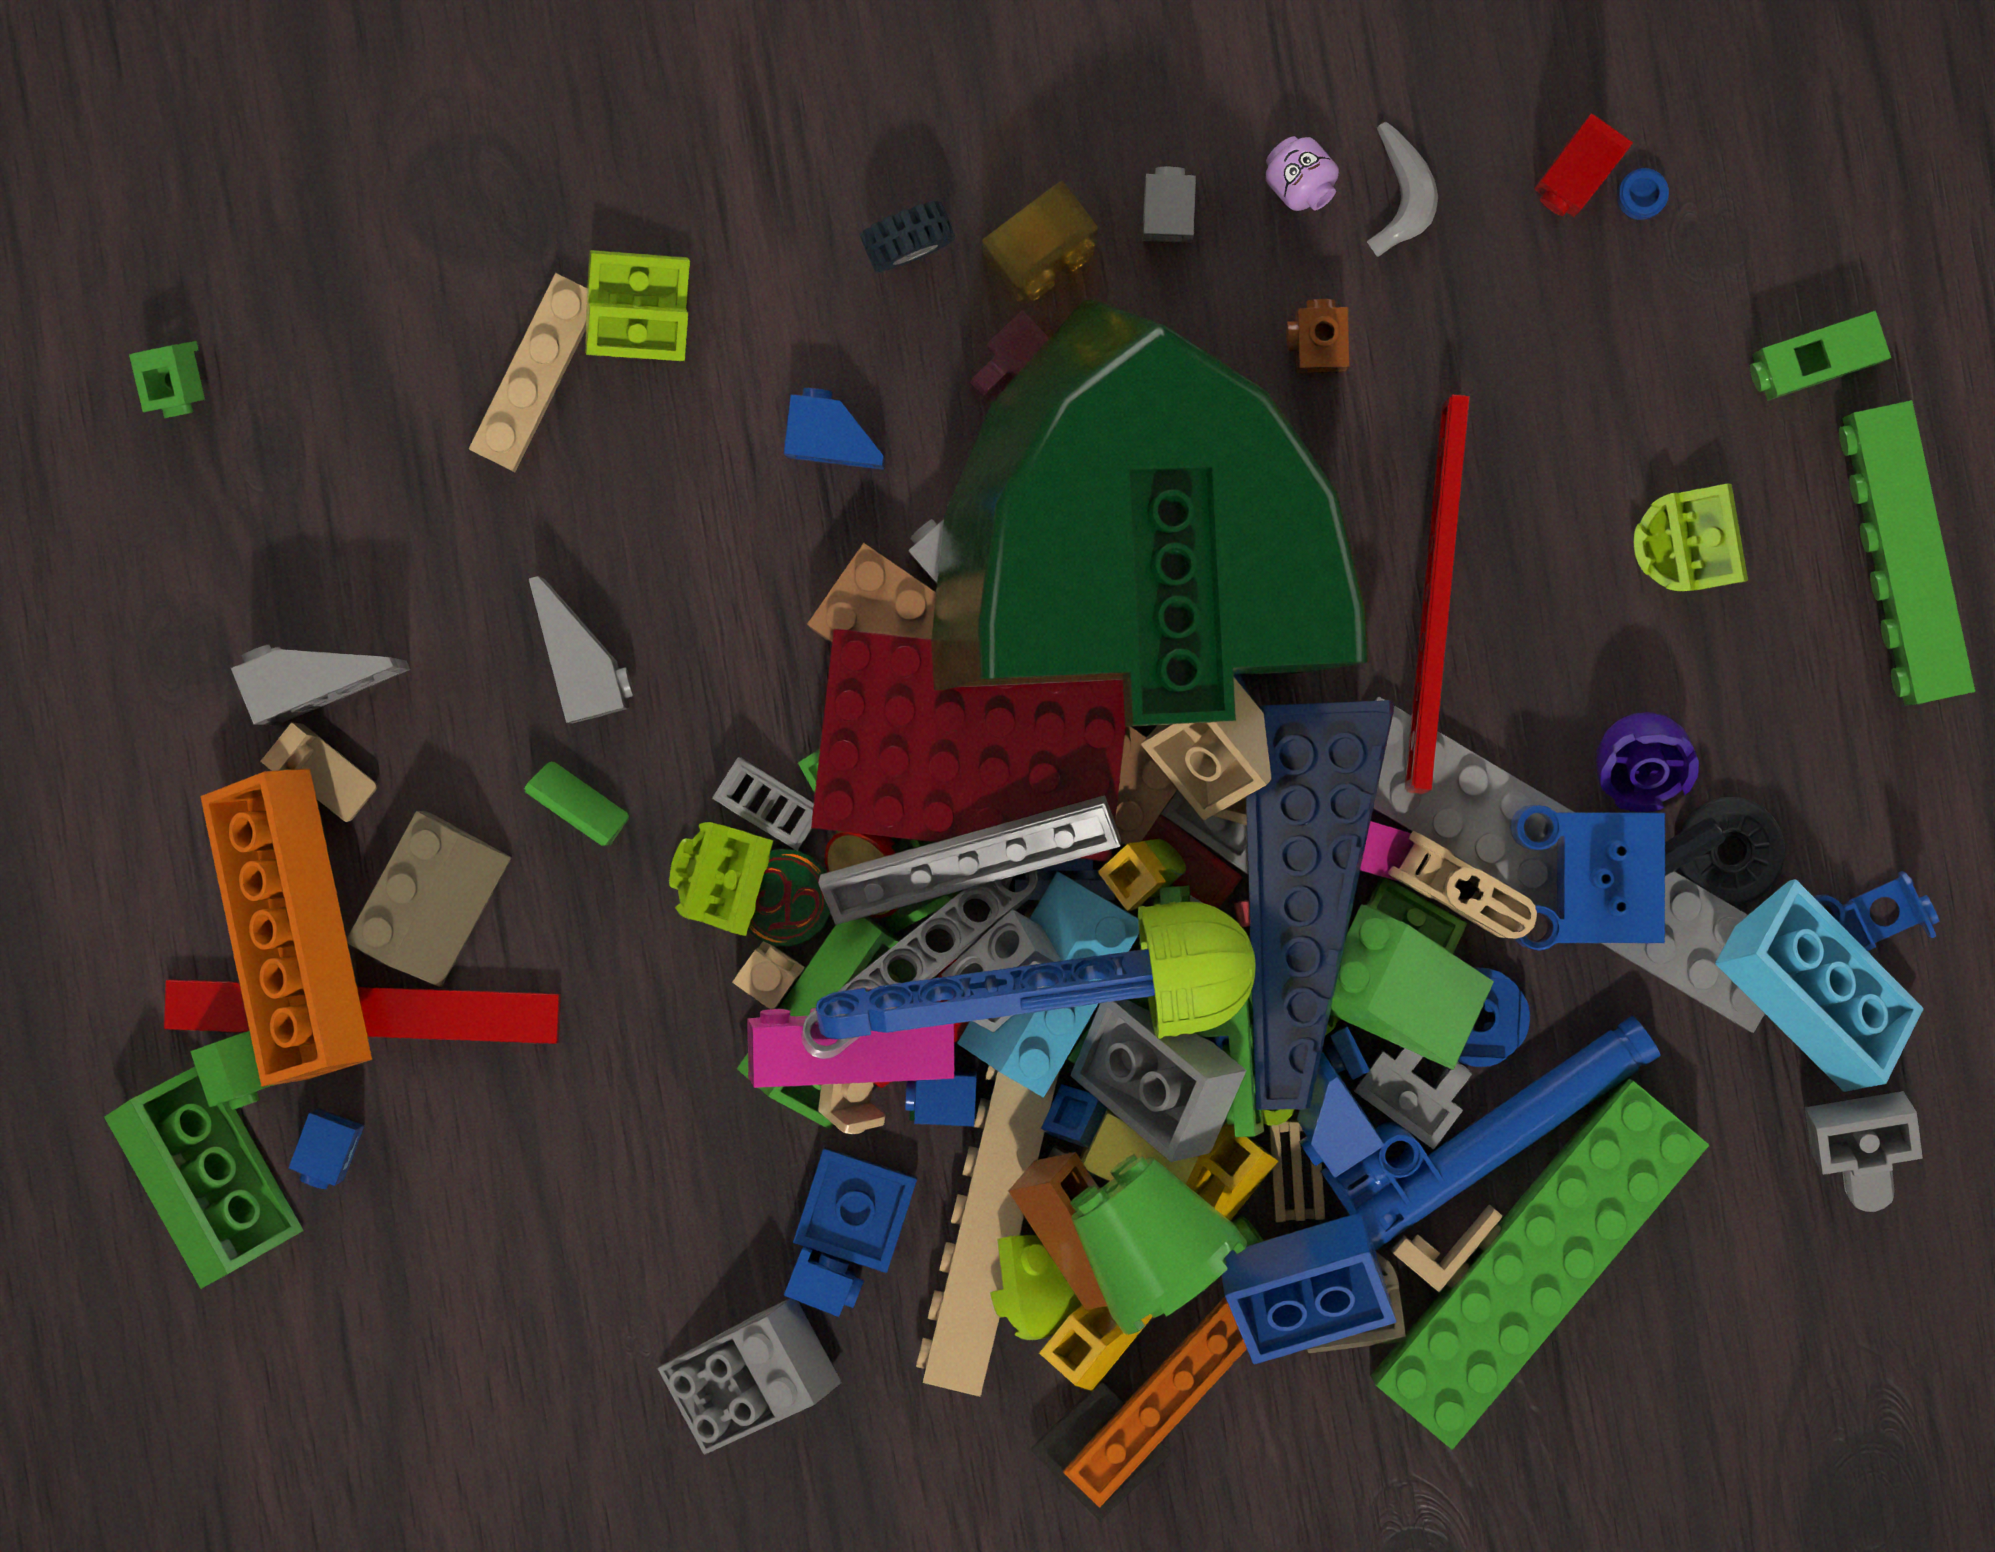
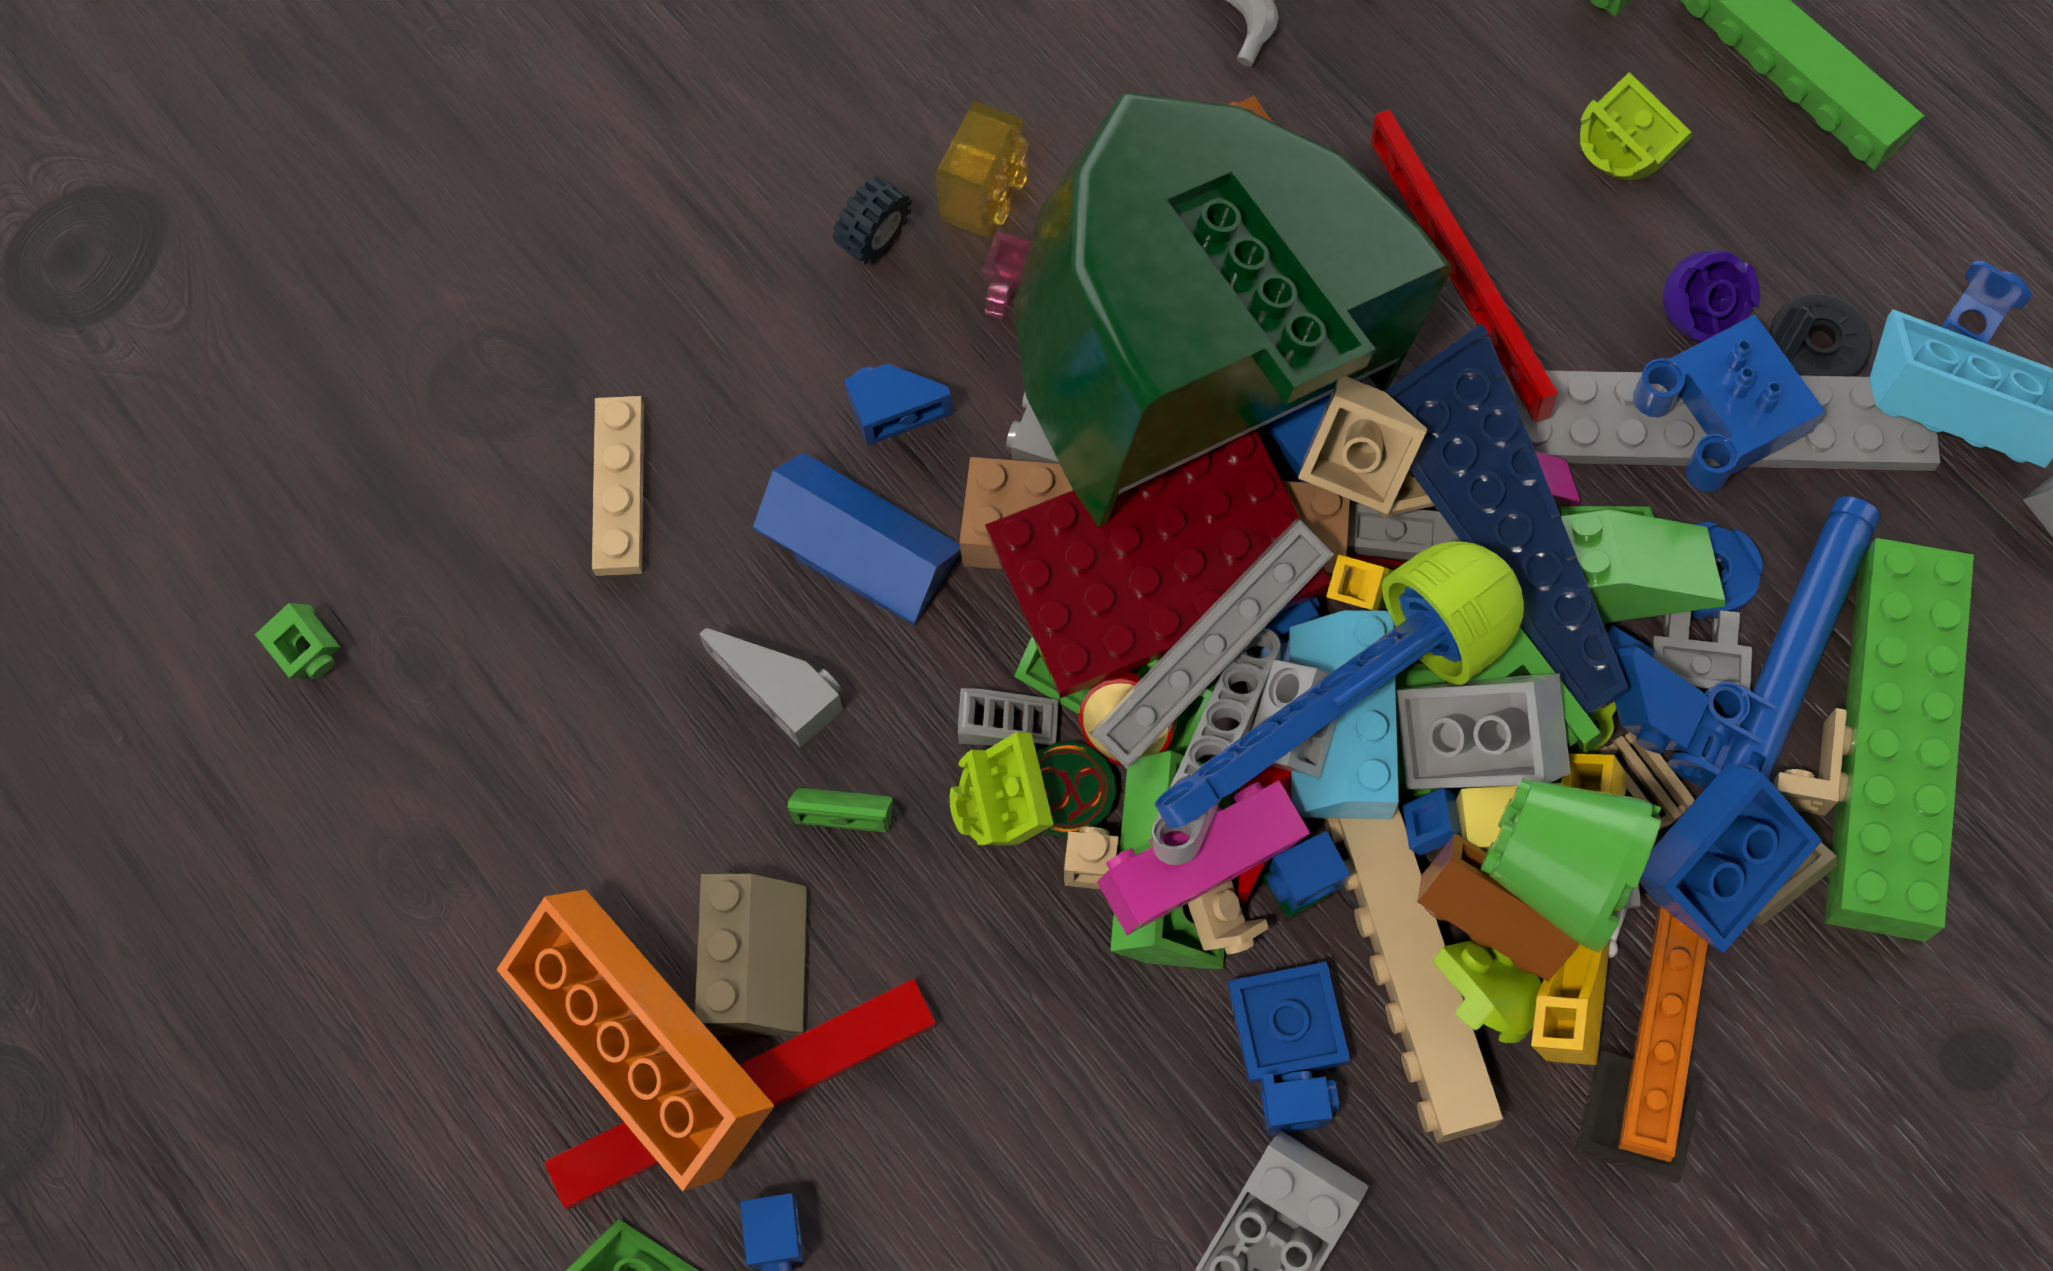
camera: 30 degrees left, 20 degrees down
bright green brick [190,1031,273,1110] -> none
light grey slope [231,645,410,726] -> none
tan bracket [260,722,378,822] -> none
lime slope [585,250,690,361] -> none
light grey brick [1142,166,1196,243] -> none
lavender head [1266,136,1339,211] -> none
tan piece [1388,831,1537,939] -> none
none -> blue slope [753,452,961,626]

